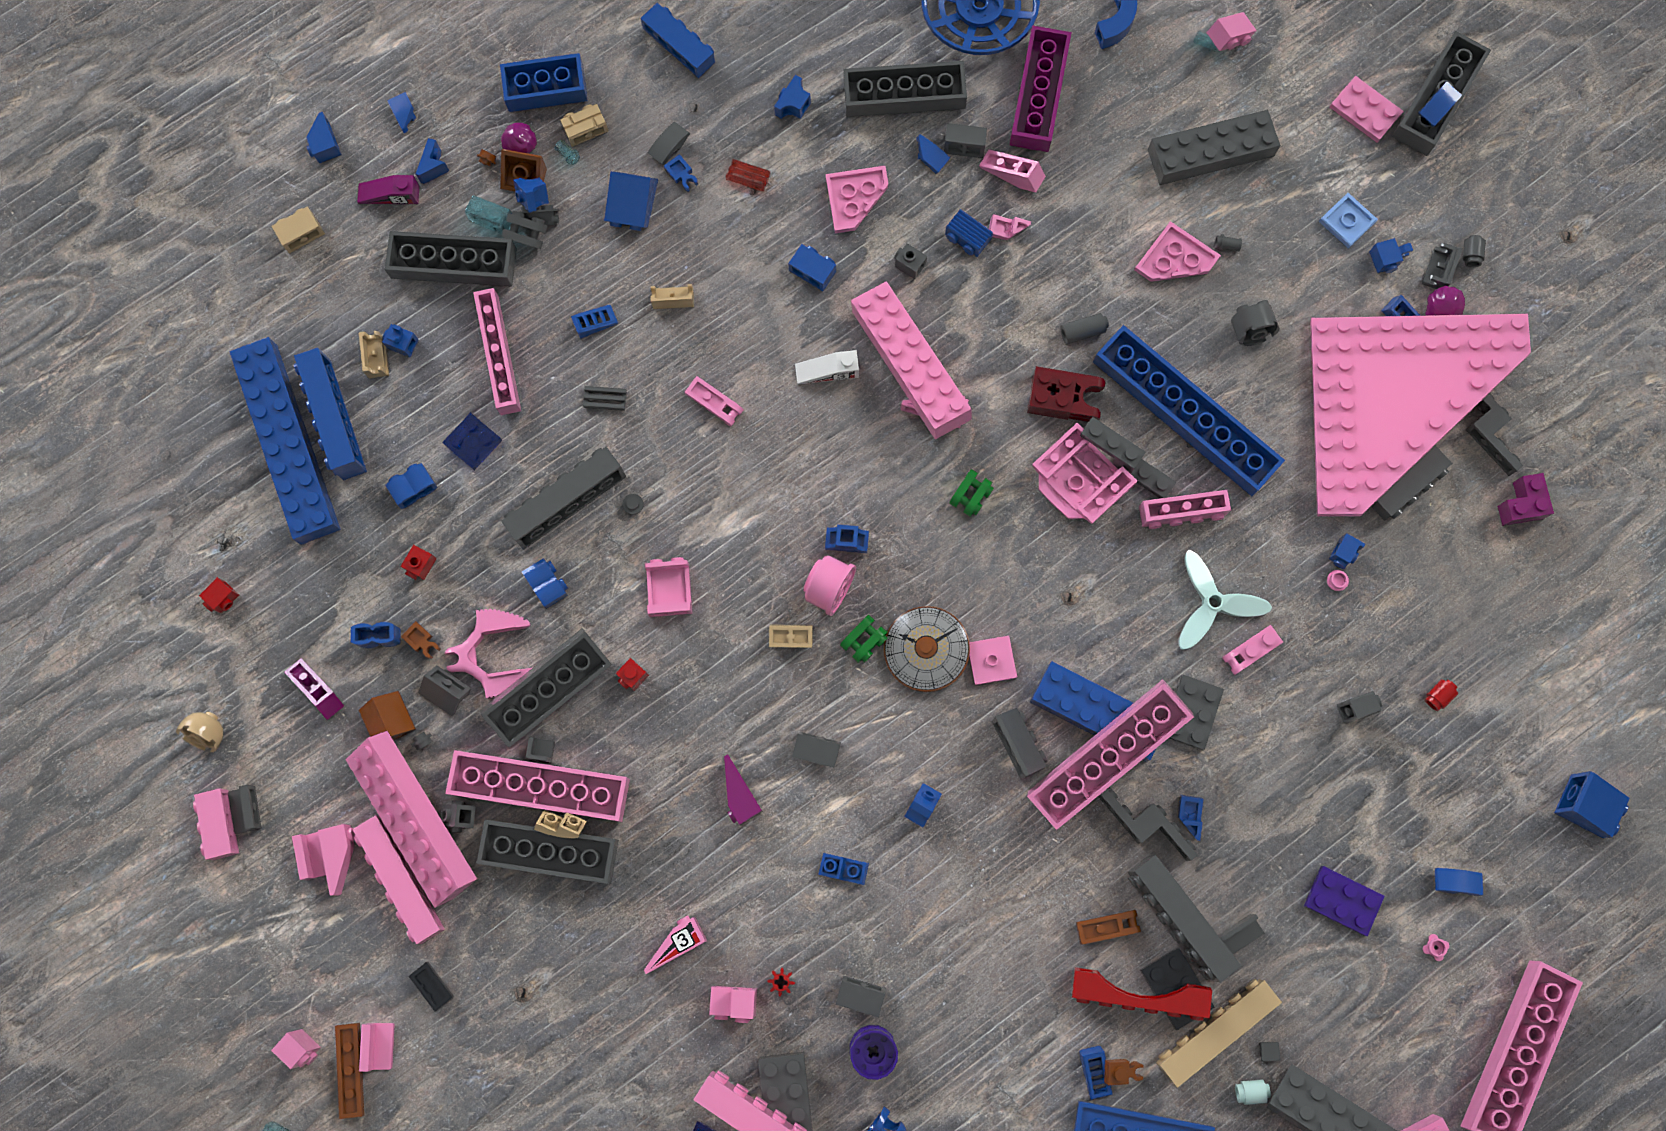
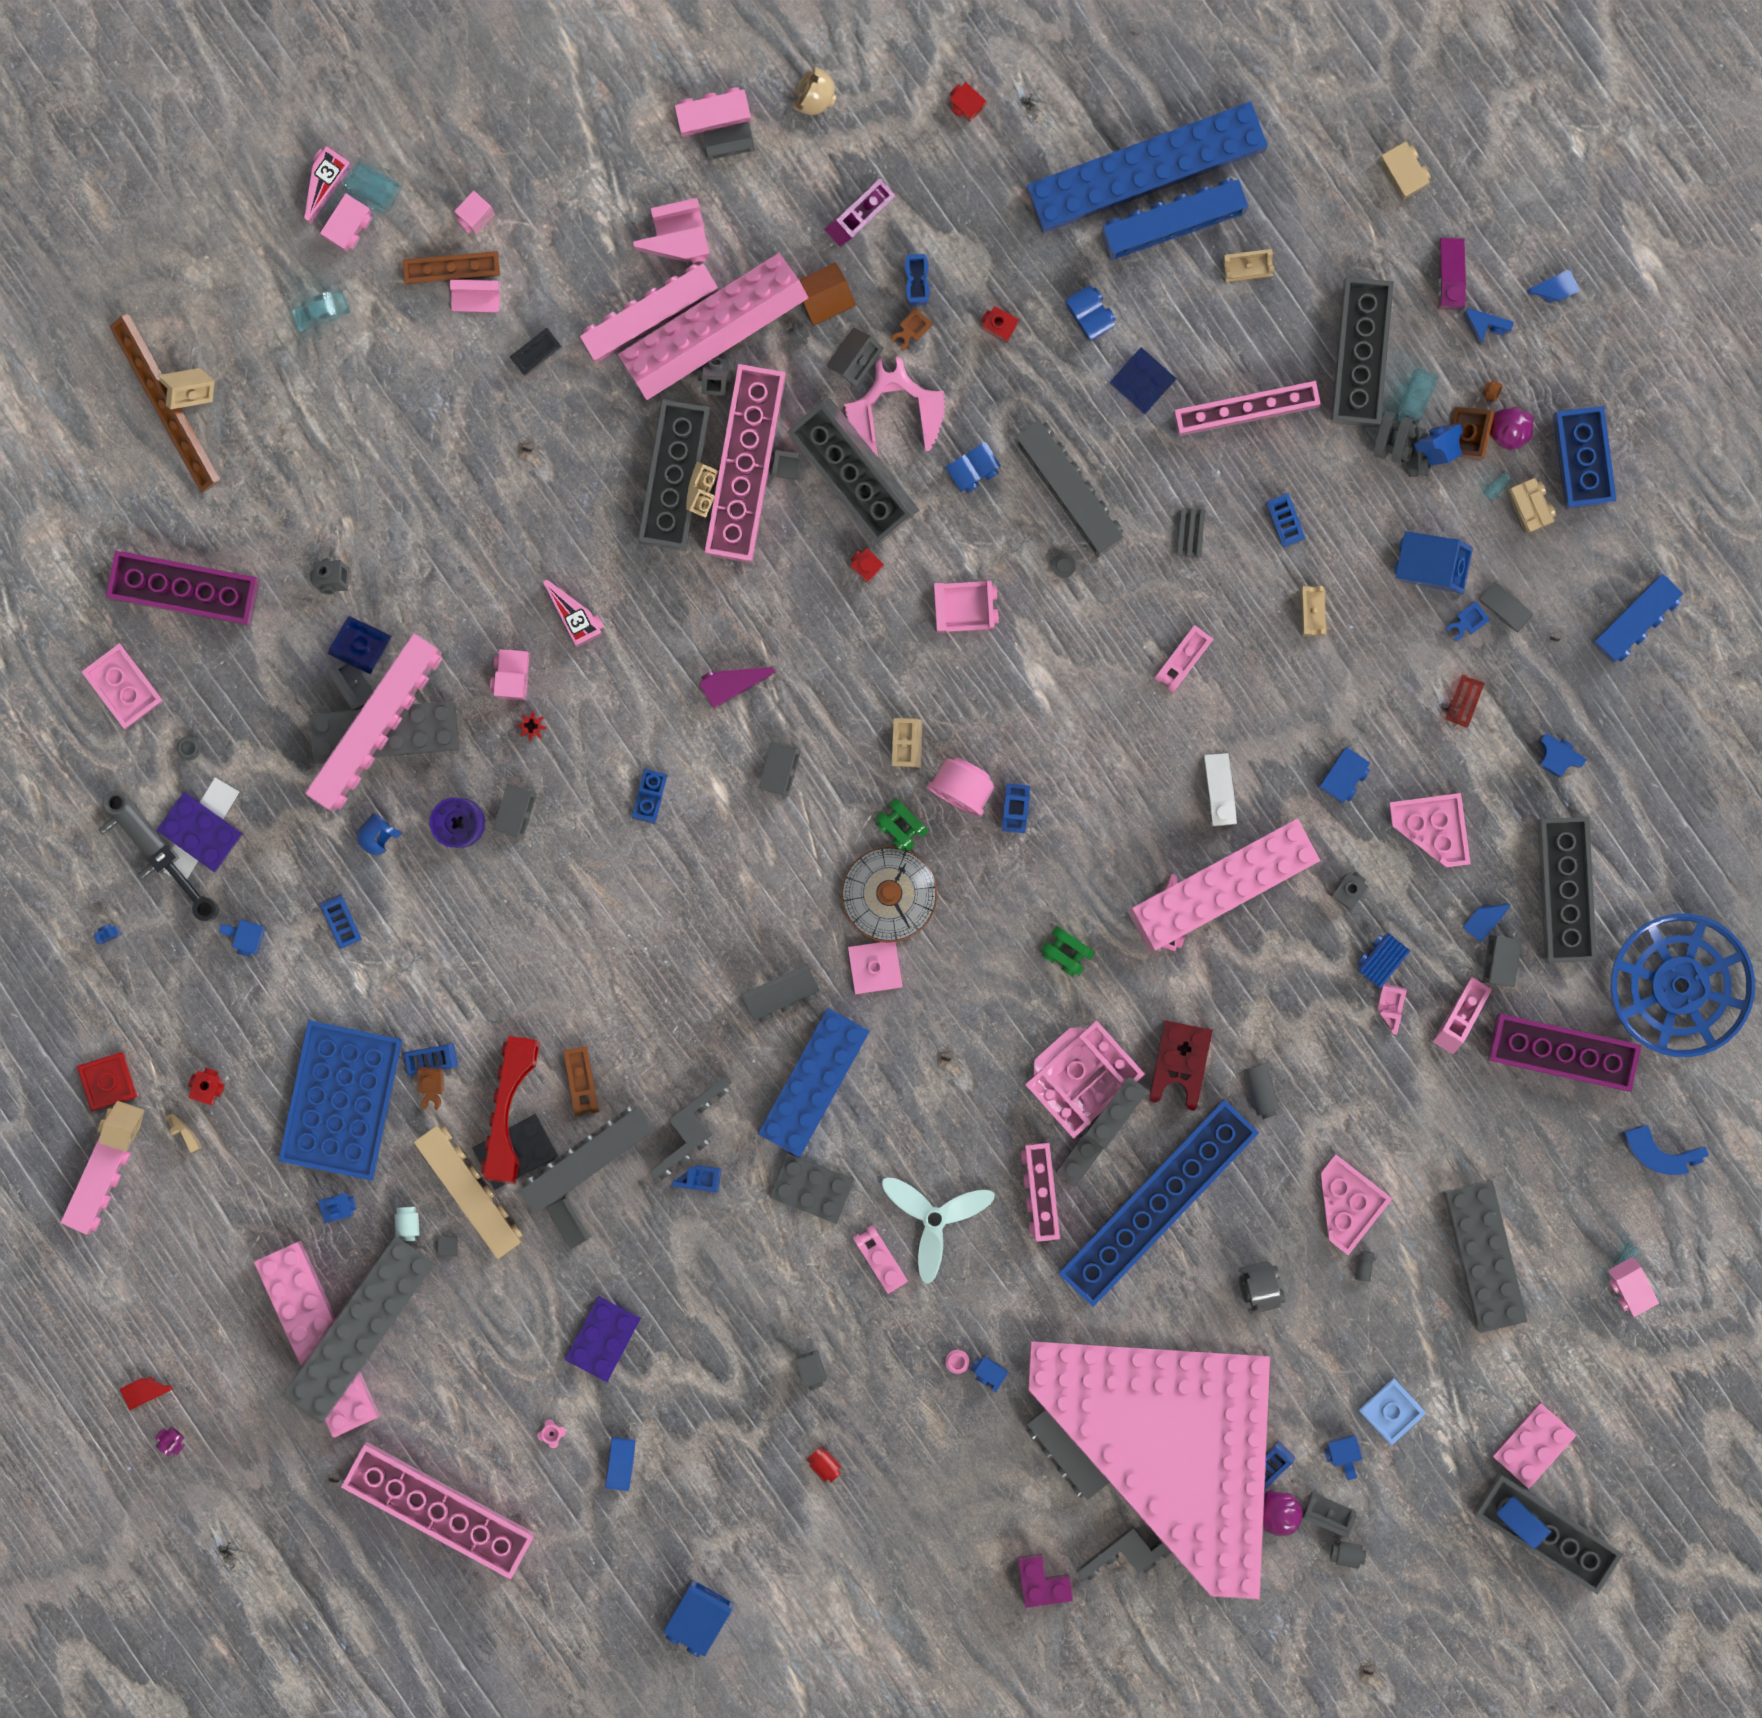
camera: 90 degrees right, 10 degrees up
blue slope [306,112,342,163] -> none
blue brick [383,324,419,357] -> none
blue brick [904,783,942,827] -> none
bright pink brick [1027,679,1194,830] -> none

